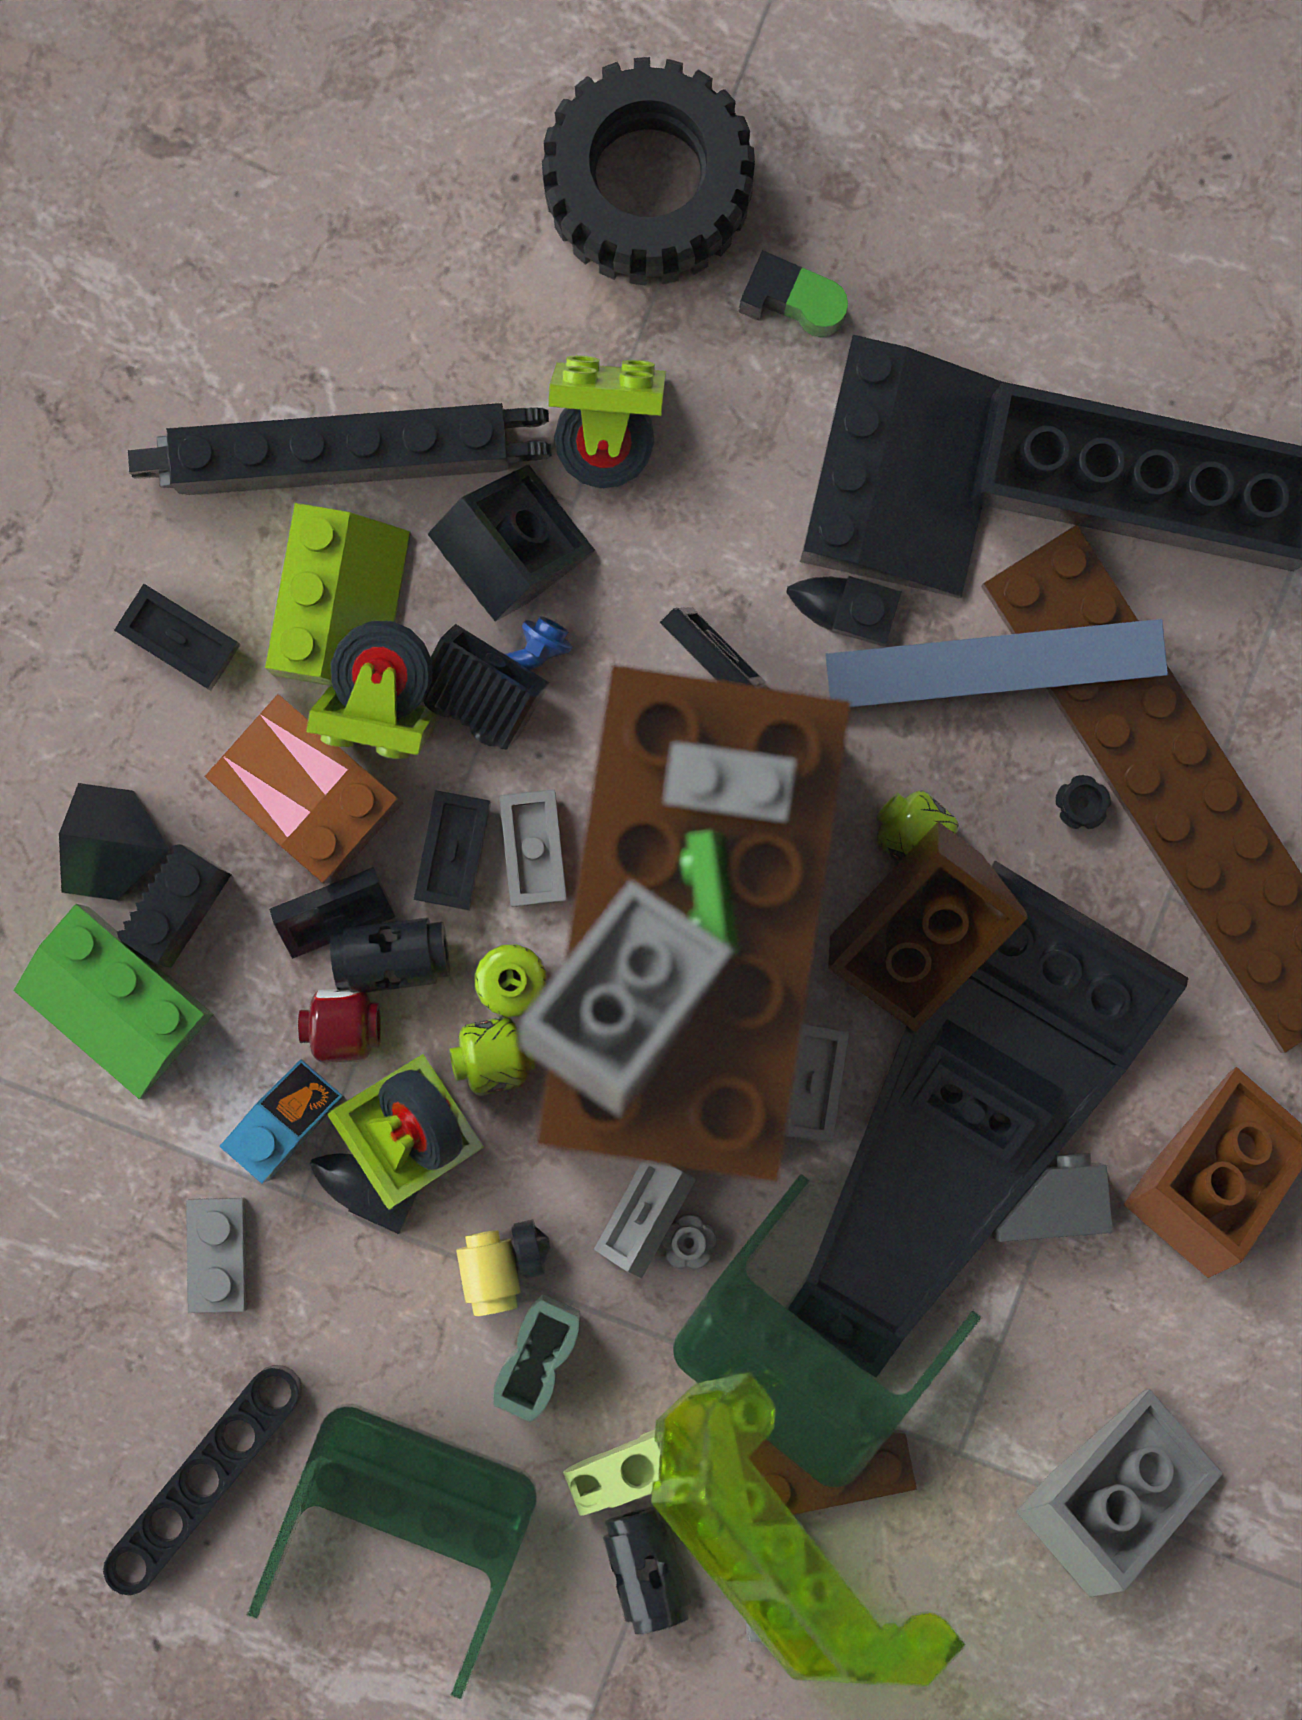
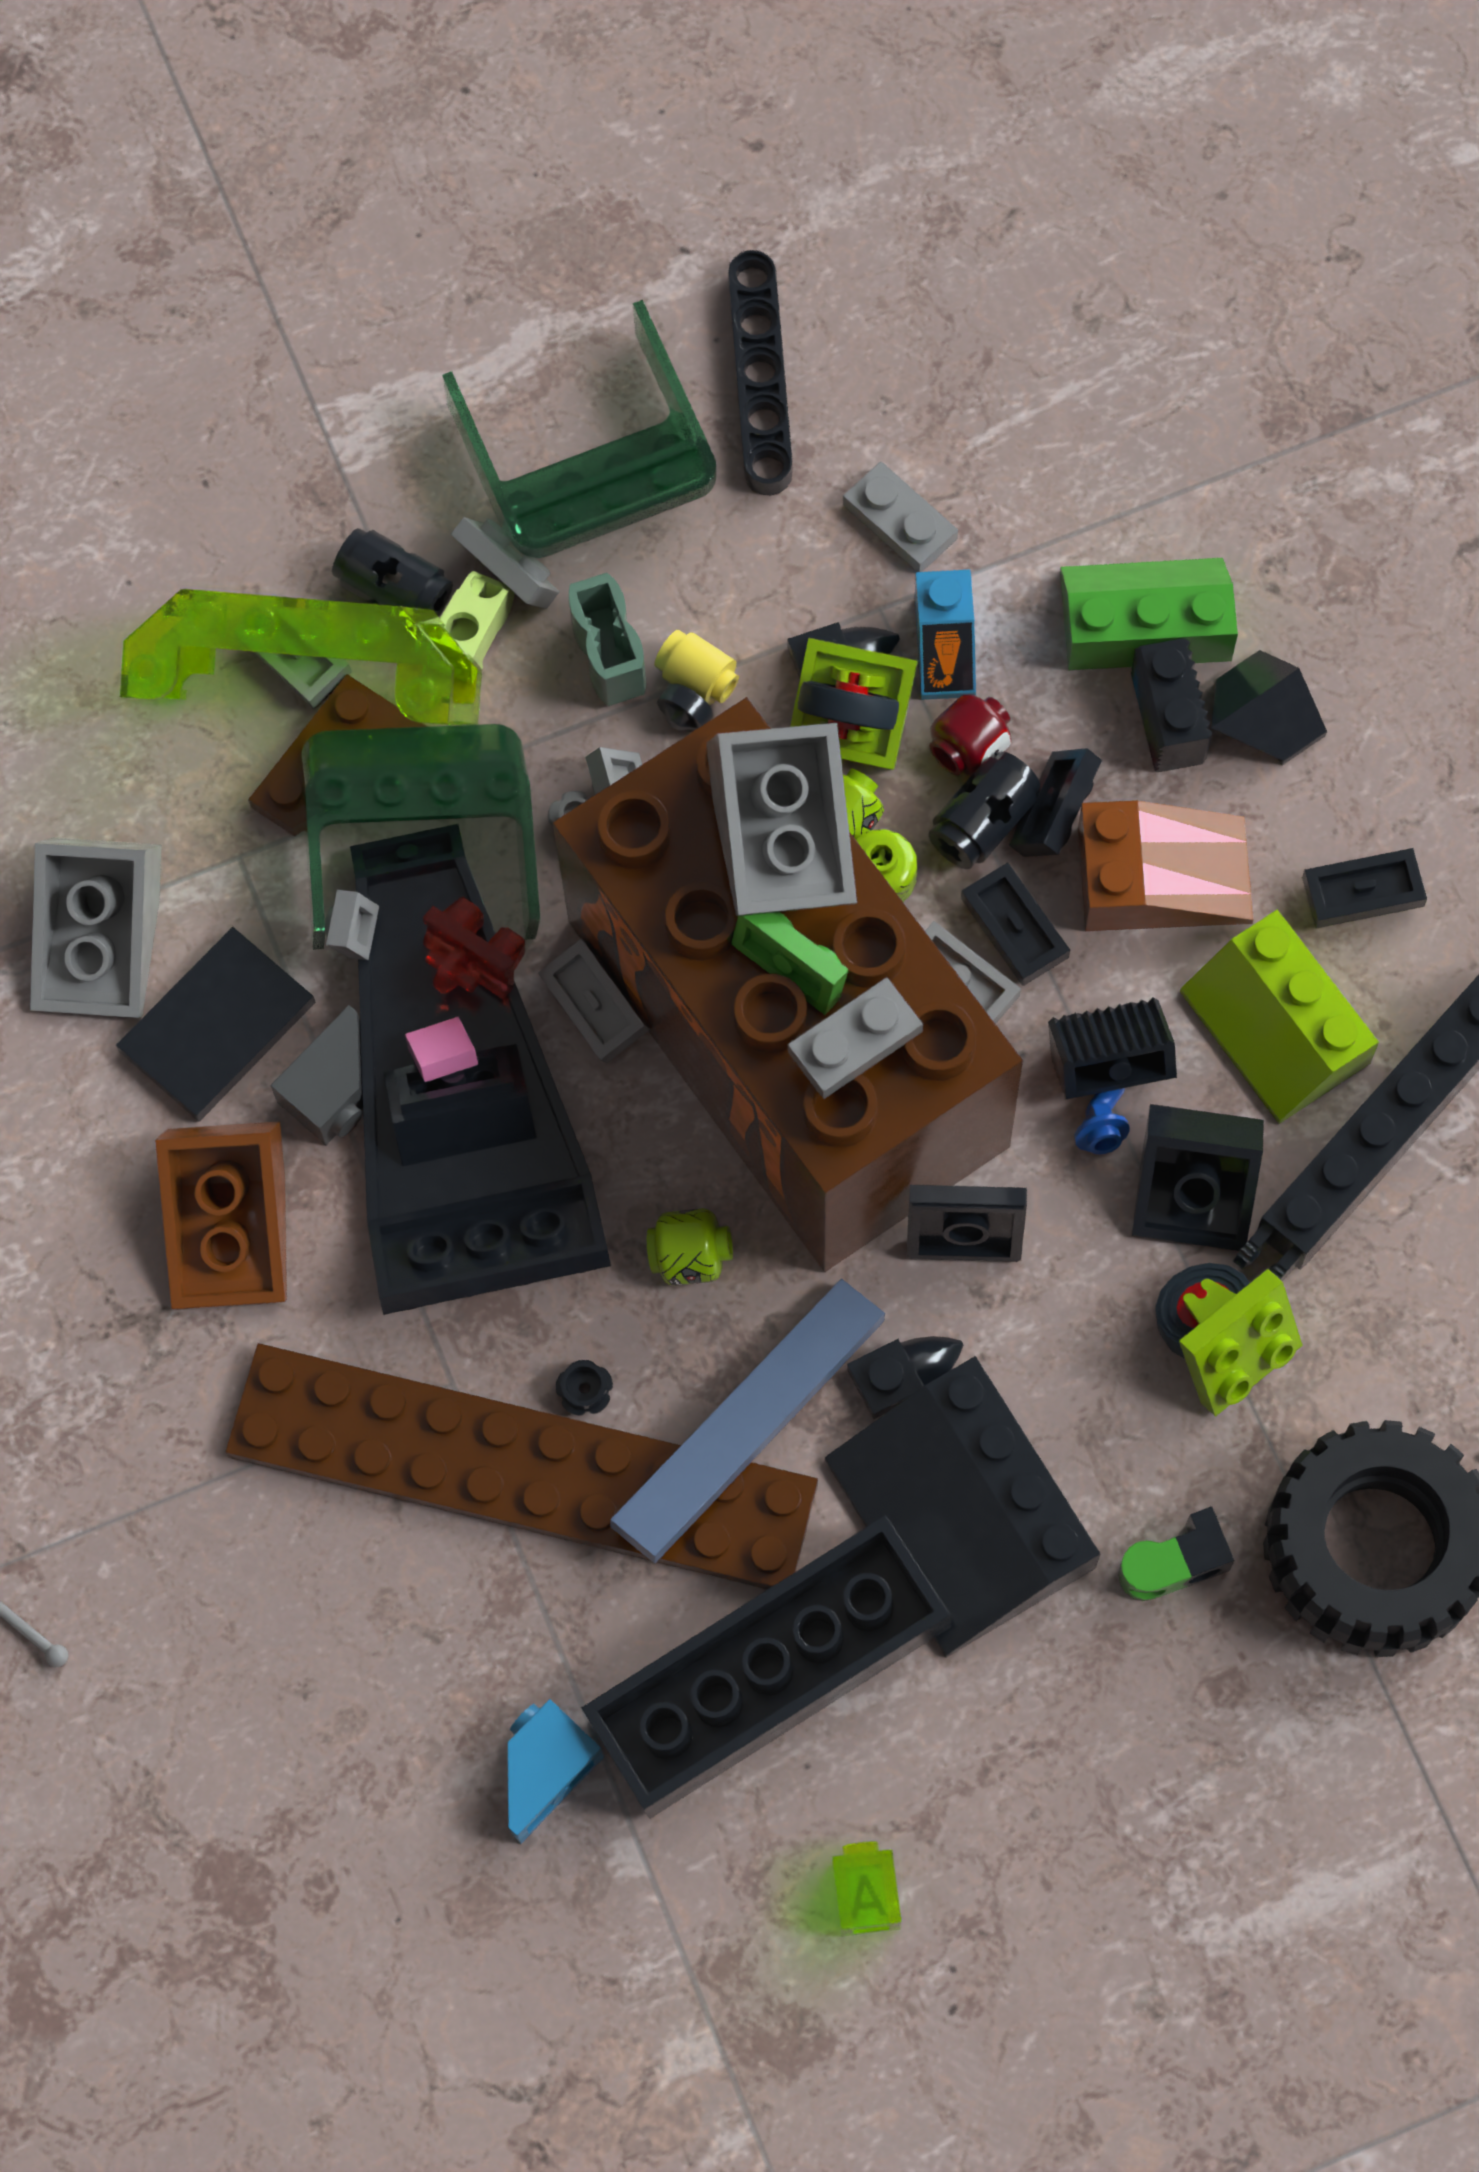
camera: 140 degrees right, 15 degrees down
plate [306,621,437,759] -> none
reddish brown slope [828,821,1027,1032] -> none
none -> black tile [116,927,316,1122]
none -> light grey plate [325,890,379,960]
none -> bright pink tile [405,1017,478,1082]
none -> clear red hips [423,897,525,1000]
none -> light grey plate [451,517,560,609]
none -> clear neon green brick [832,1841,902,1937]

